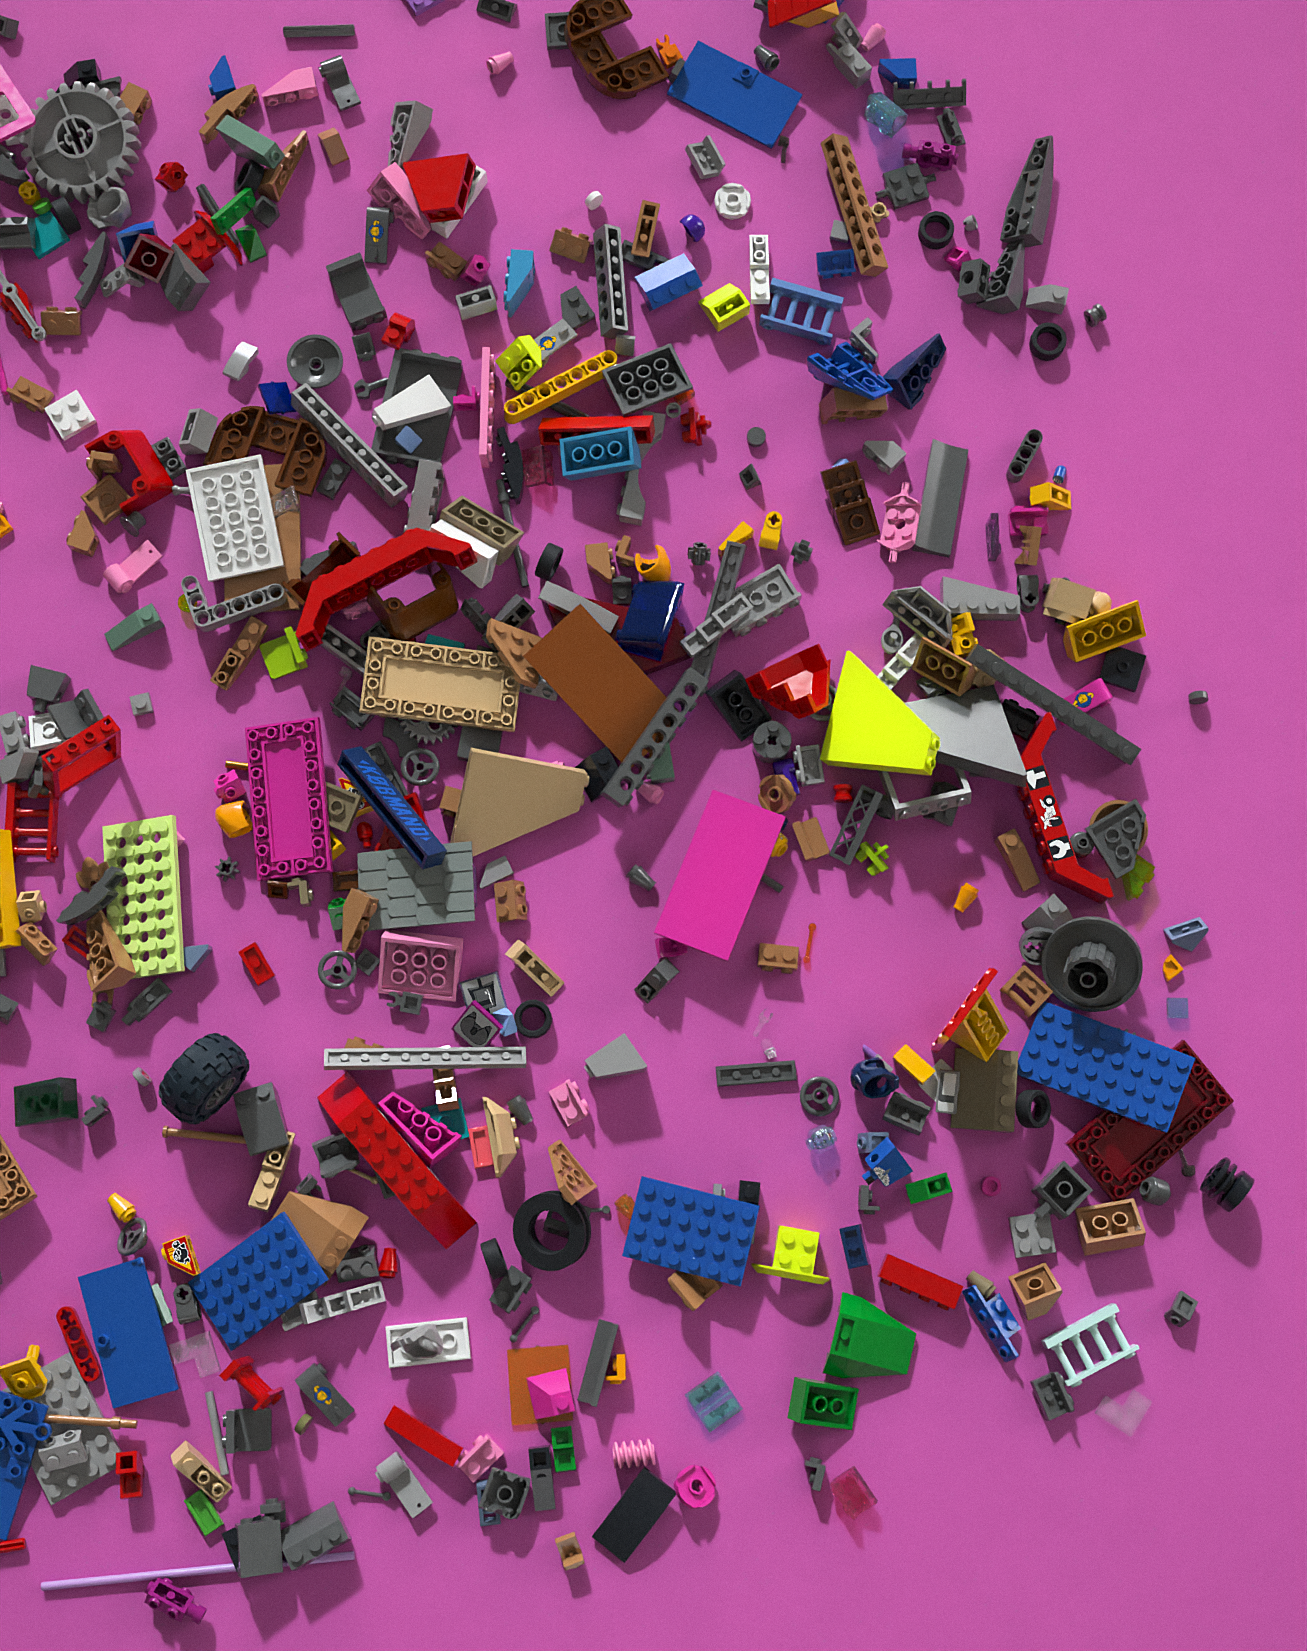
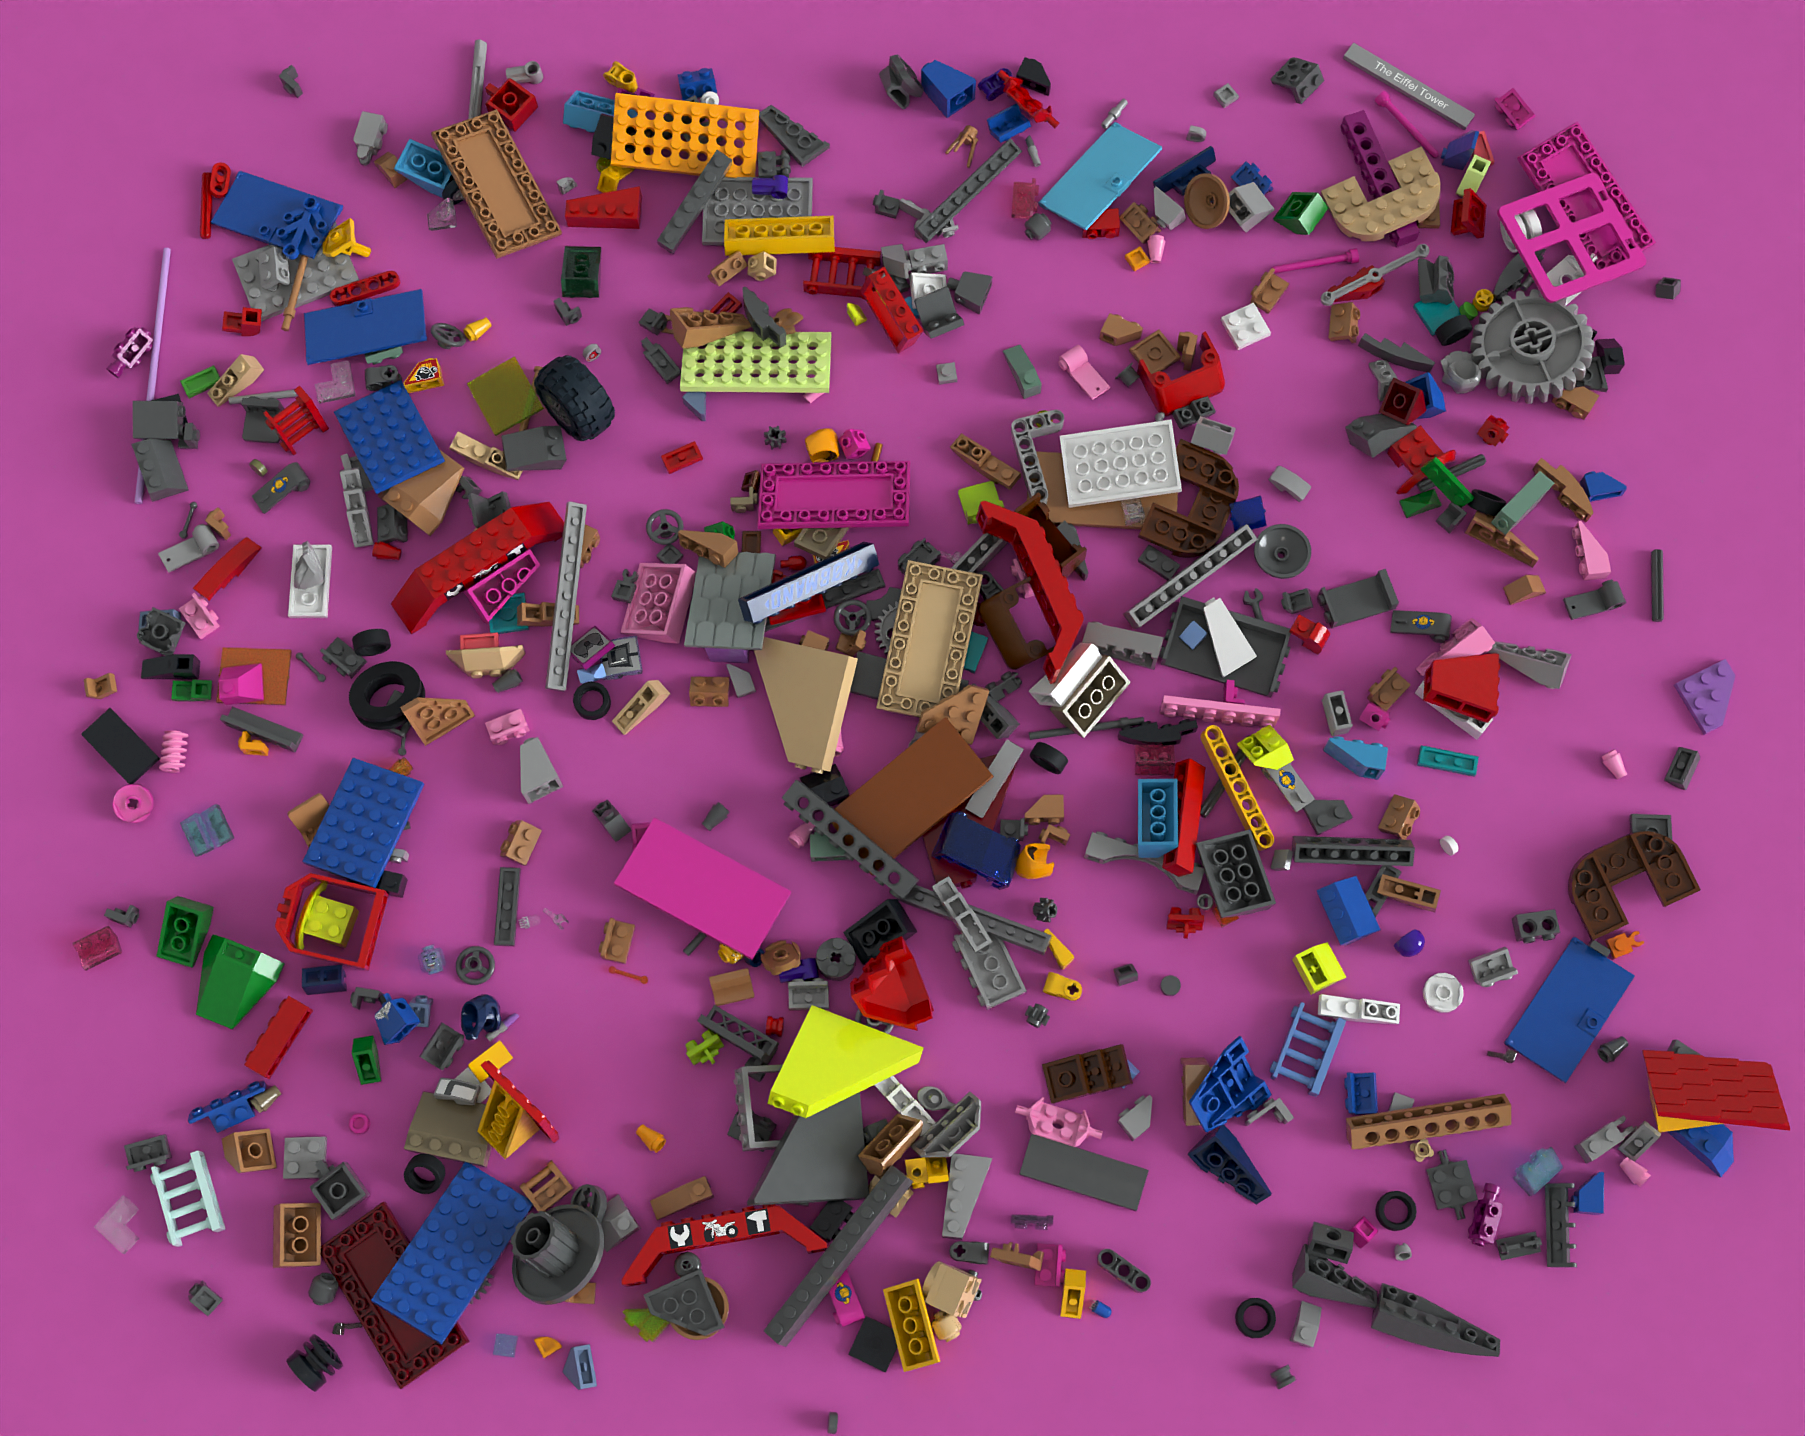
camera: 100 degrees right, 5 degrees down
none -> medium nougat bracket [205,507,231,540]
none -> red container [275,873,389,971]
none -> clear neon green piece [467,356,544,436]
none -> medium nougat bracket [500,820,542,866]
none -> medium nougat bracket [836,630,866,657]
none -> neon yellow slope [847,303,867,326]
none -> teal tile [1417,745,1479,777]
none -> dark grey brick [1512,909,1560,944]

